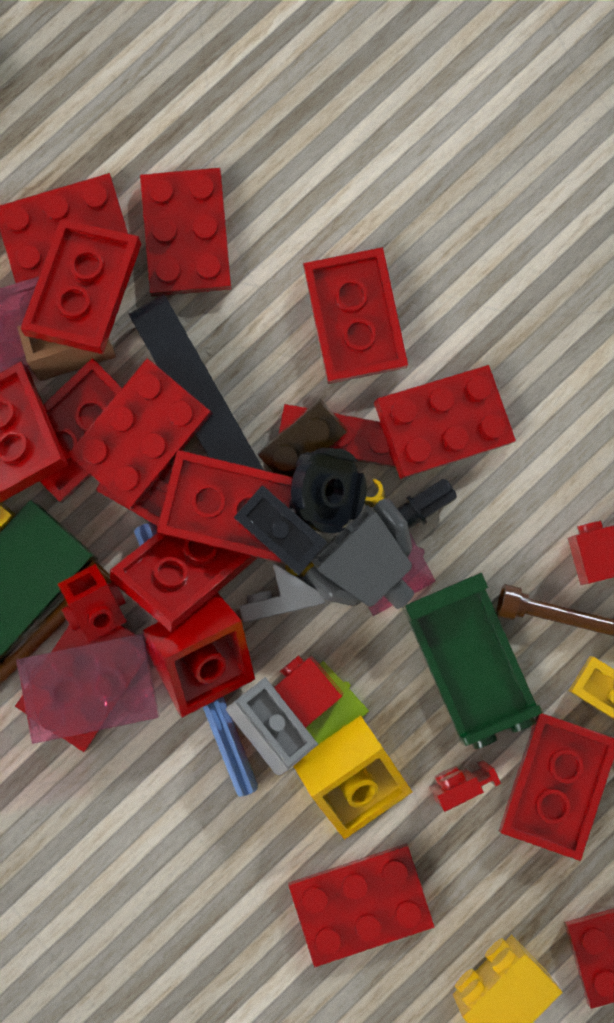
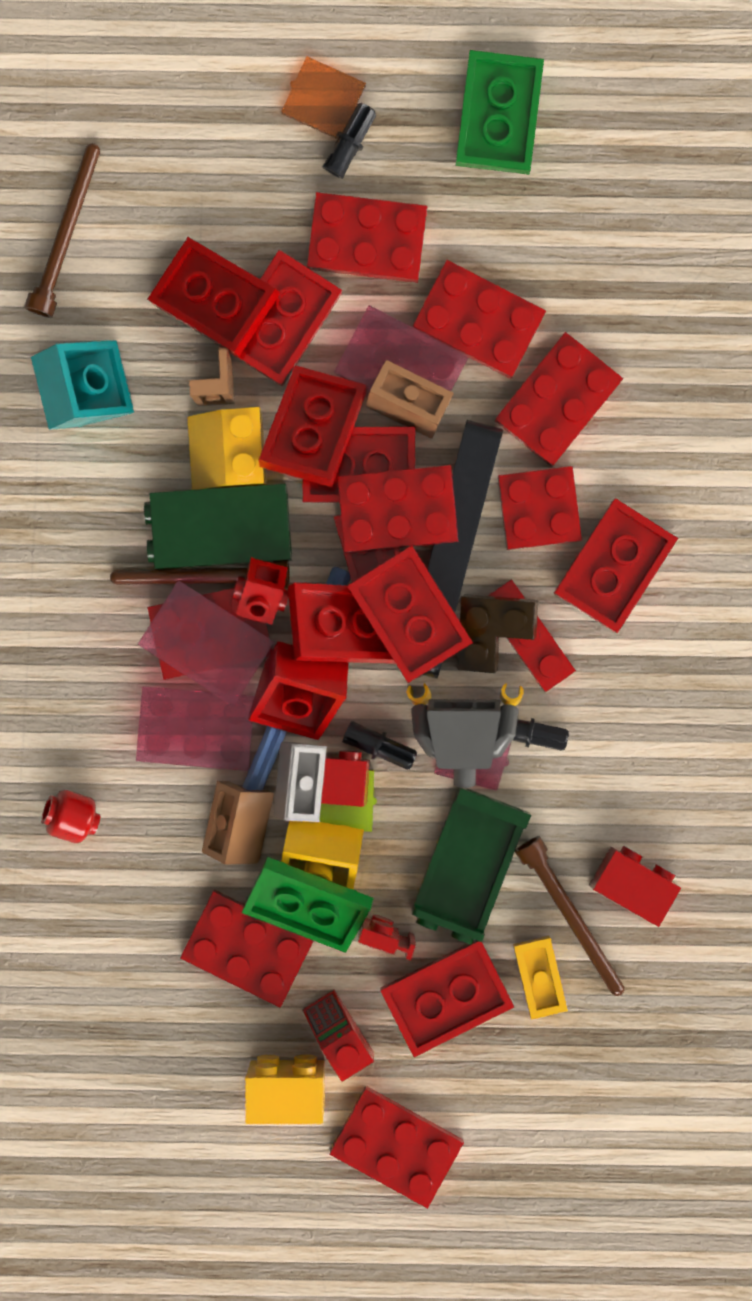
camera: 50 degrees right, 5 degrees up
red plate [20,219,141,354] -> none
black plate [234,485,327,575] -> none
light grey slope [239,563,325,623] -> none
black plate [289,448,367,534] -> none
red plate [373,365,516,480] -> none
none -> red head [41,790,101,844]
none -> clear pink plate [136,686,254,771]
none -> medium nougat panel [202,781,274,864]
none -> green plate [242,857,374,953]
none -> red slope [302,989,374,1082]
none -> black axle [342,720,417,770]
none -> red plate [498,466,582,550]

